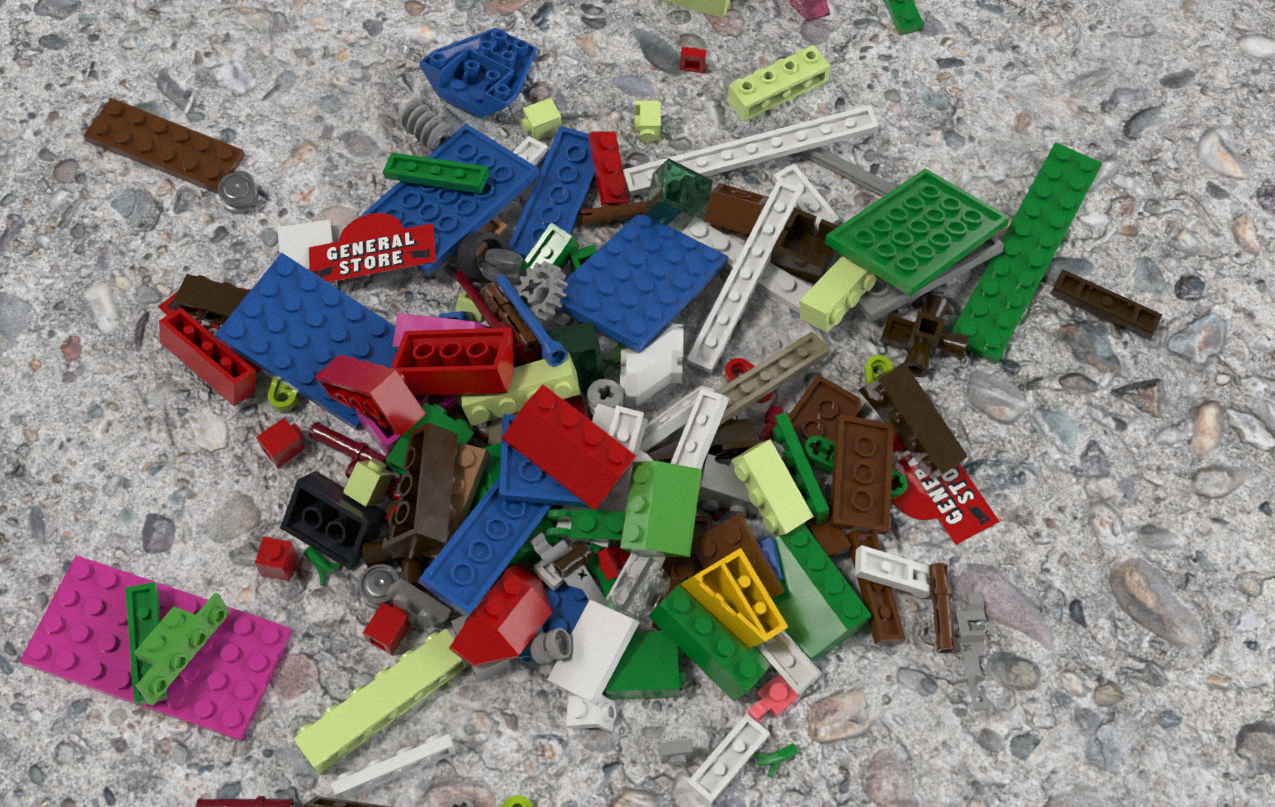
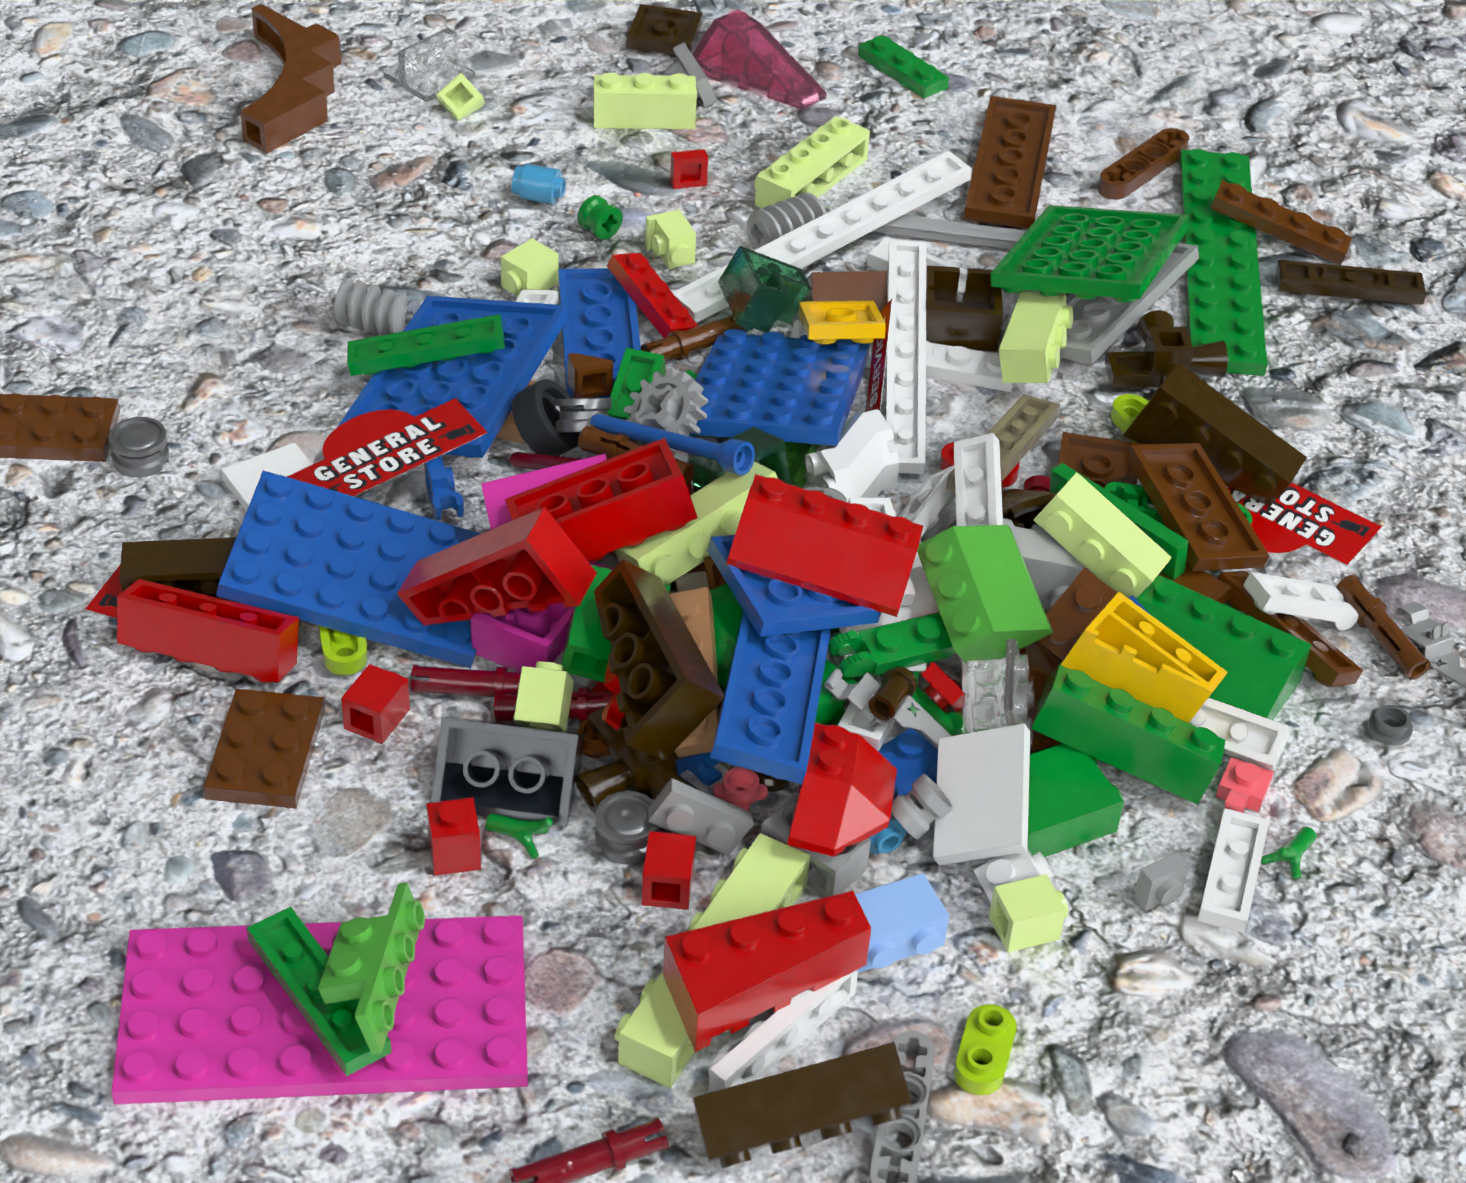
camera: 25 degrees left, 20 degrees down
blue wedge [419,28,537,118] -> none
none -> reddish brown plate [203,689,325,809]
none -> blue plate [424,456,464,521]
none -> dark azure brick [512,164,566,205]
none -> reddish brown slope [567,353,613,399]
none -> green wheel [577,195,623,240]
none -> red wedge [663,891,871,1052]
none -> light grey piece [747,192,826,250]
none -> yellow plate [799,301,886,344]
none -> light blue brick [855,873,949,973]
none -> red sticker [865,299,892,412]
none -> reddish brown plate [963,96,1057,229]
none -> yellowish green brick [989,874,1068,953]
none -> reddish brown beam [1098,128,1189,200]
none -> reddish brown plate [1210,180,1352,265]
none -> dark grey plate [1367,705,1413,746]

